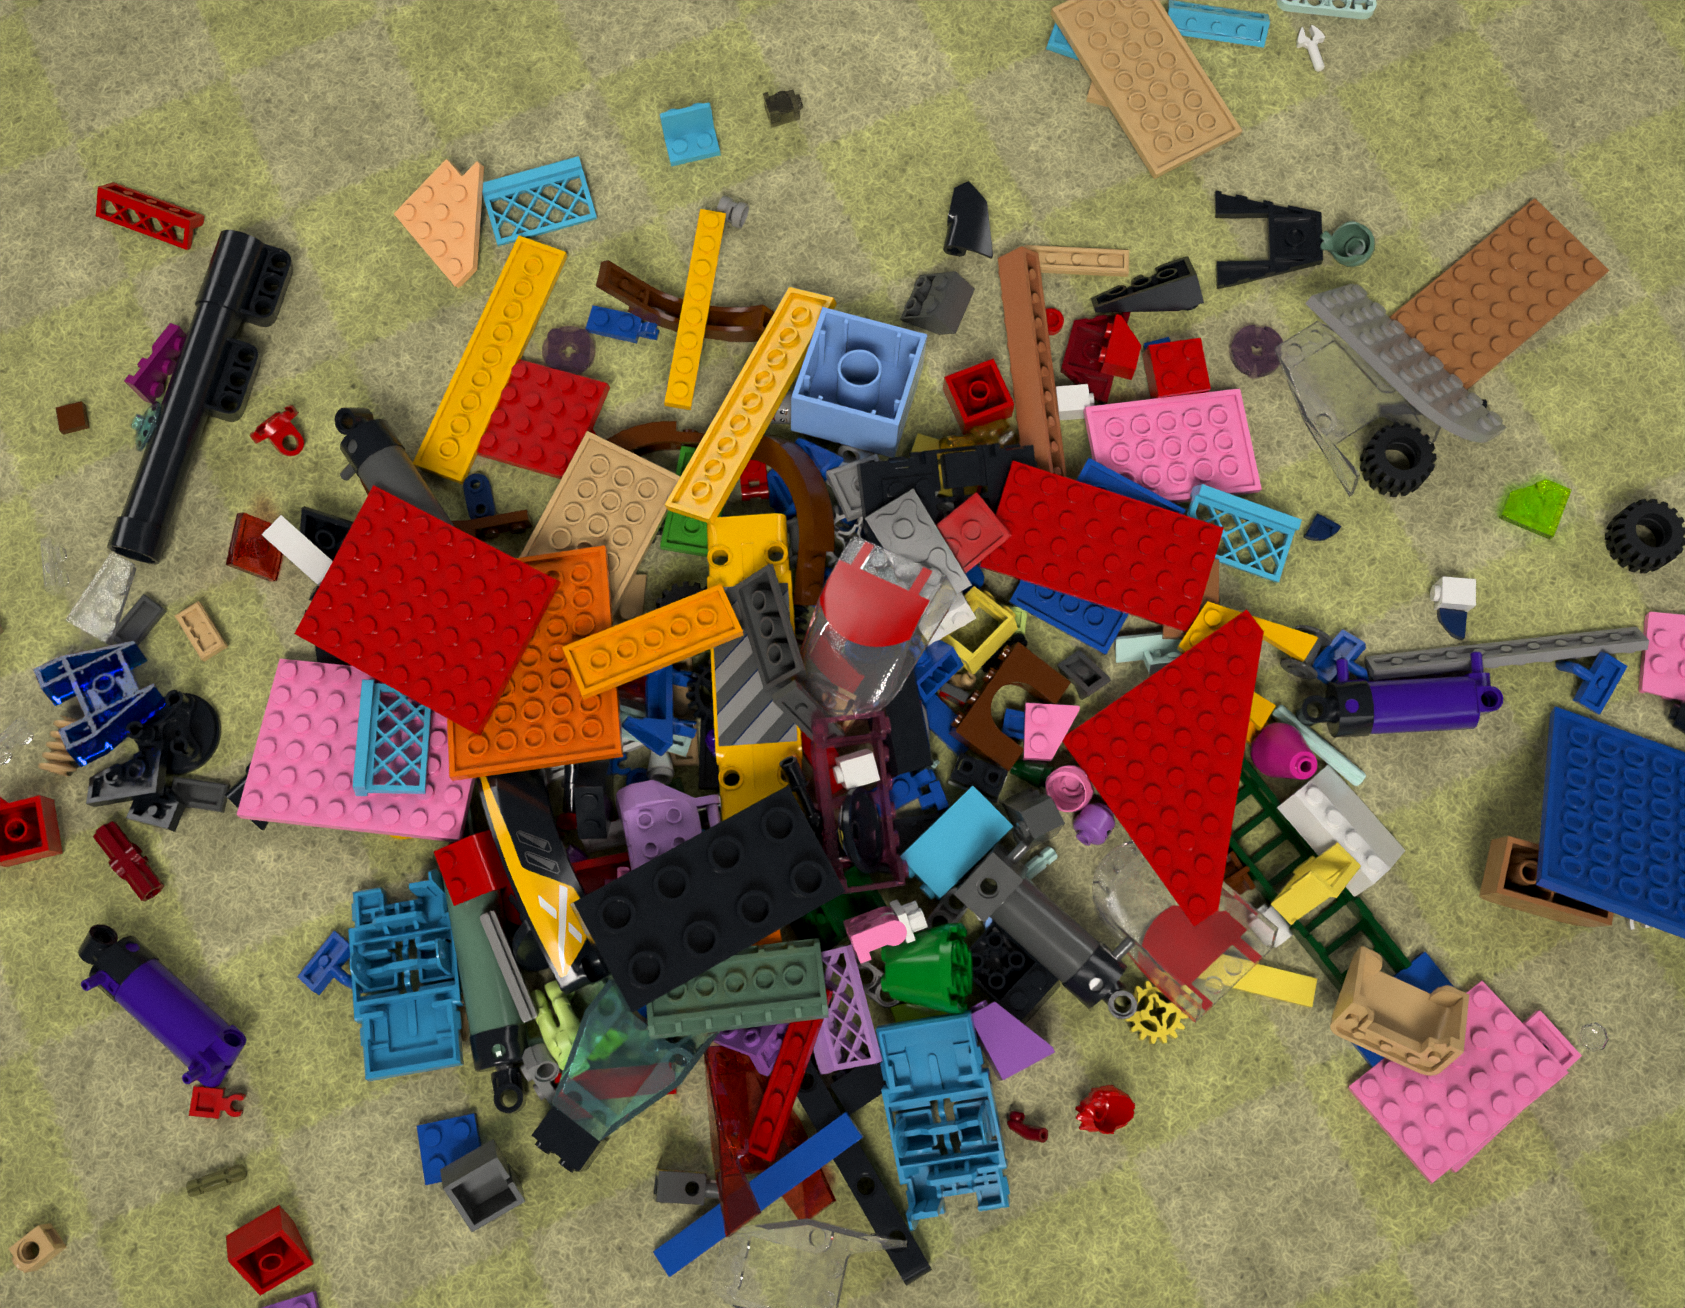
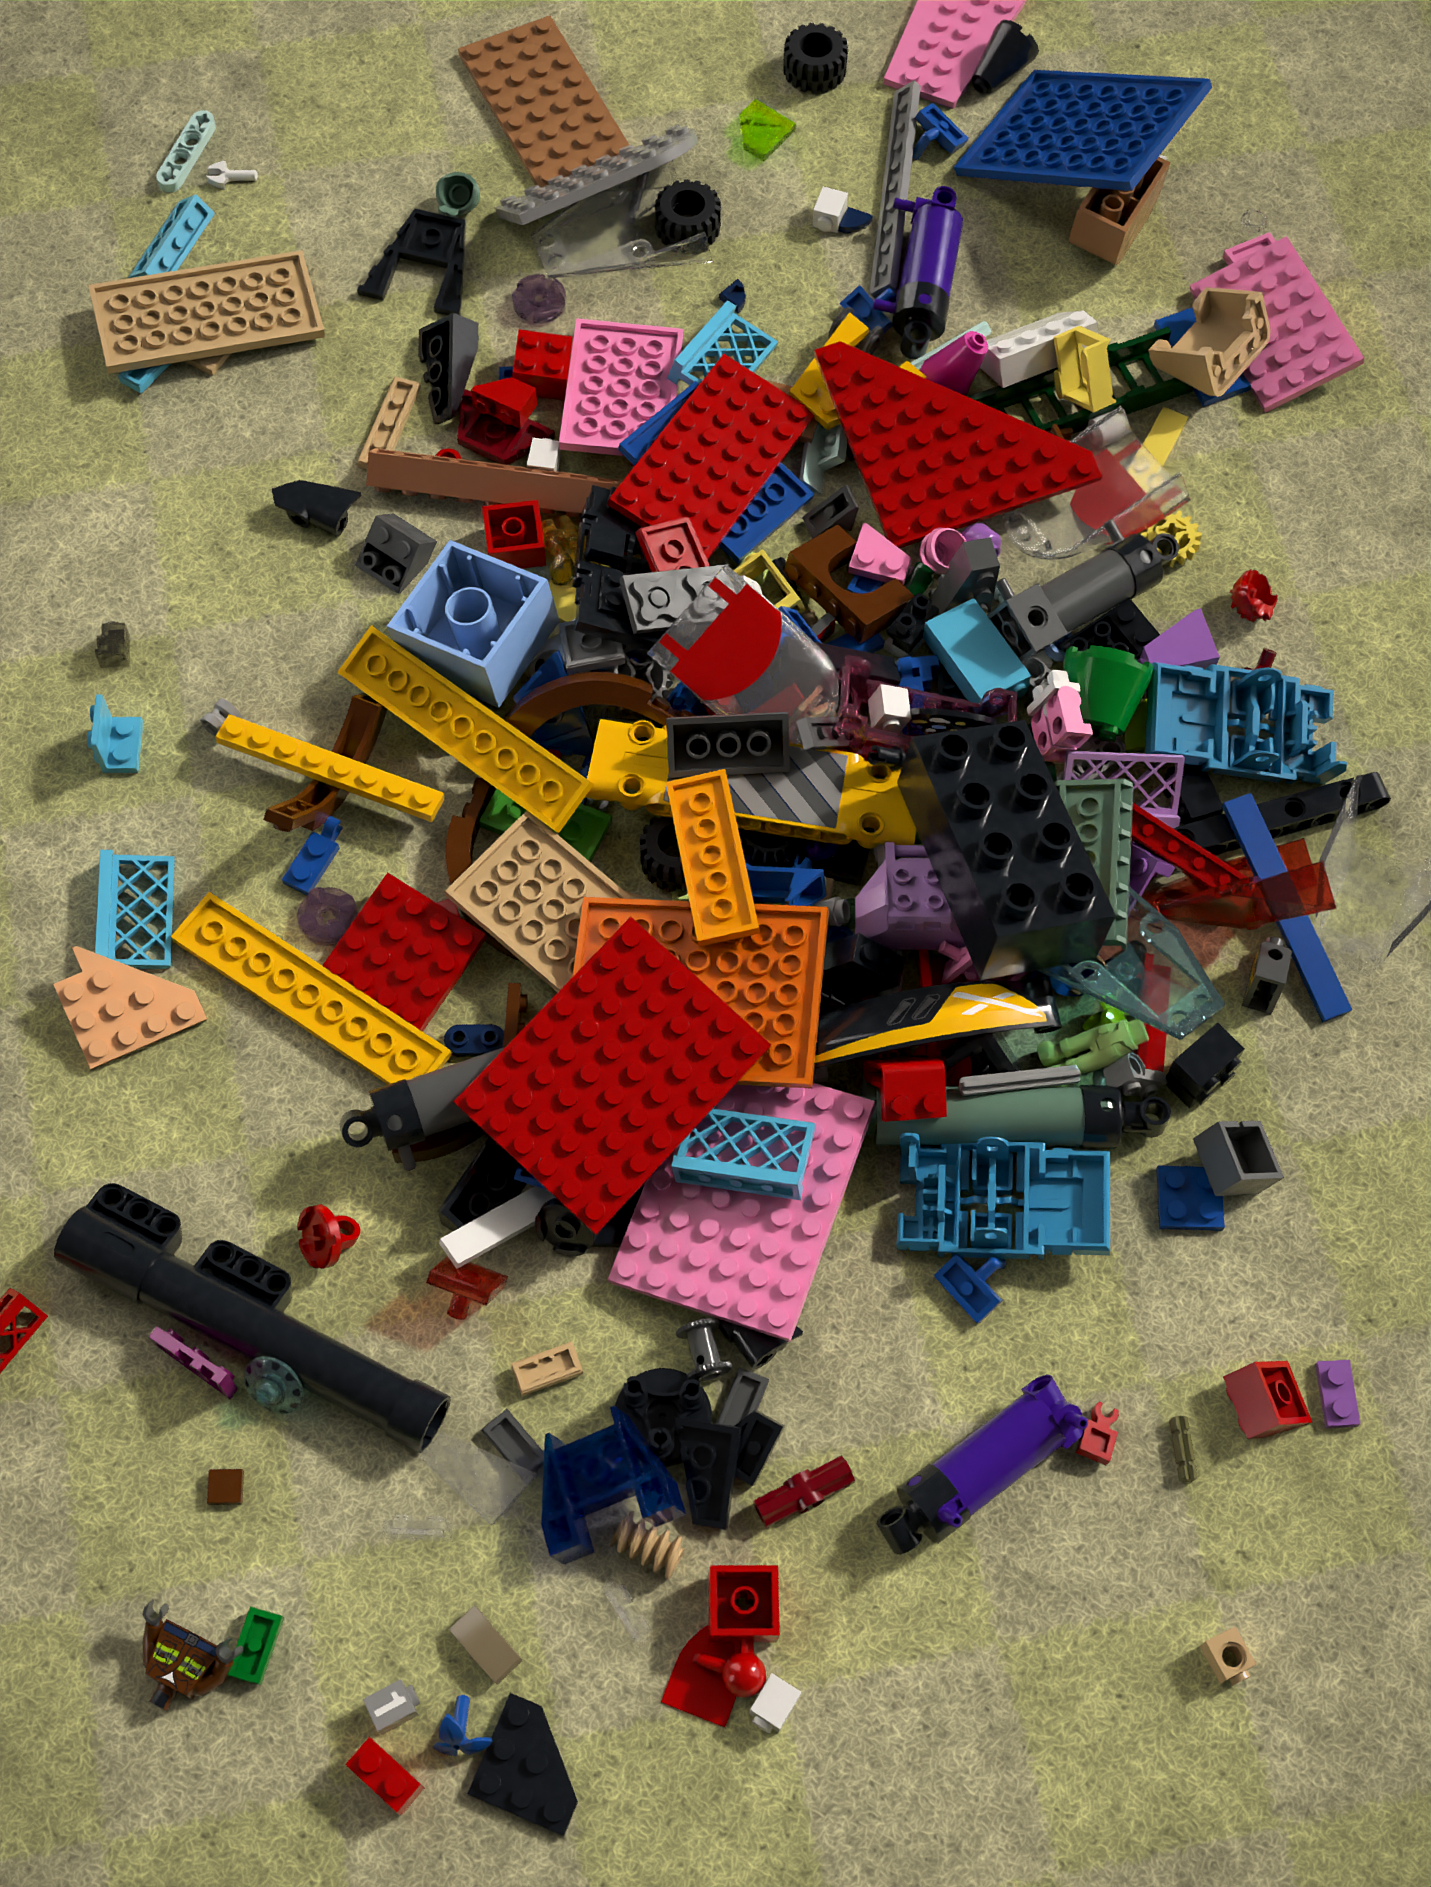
camera: 80 degrees left, 10 degrees down
none -> dark grey hose [676,1318,732,1381]

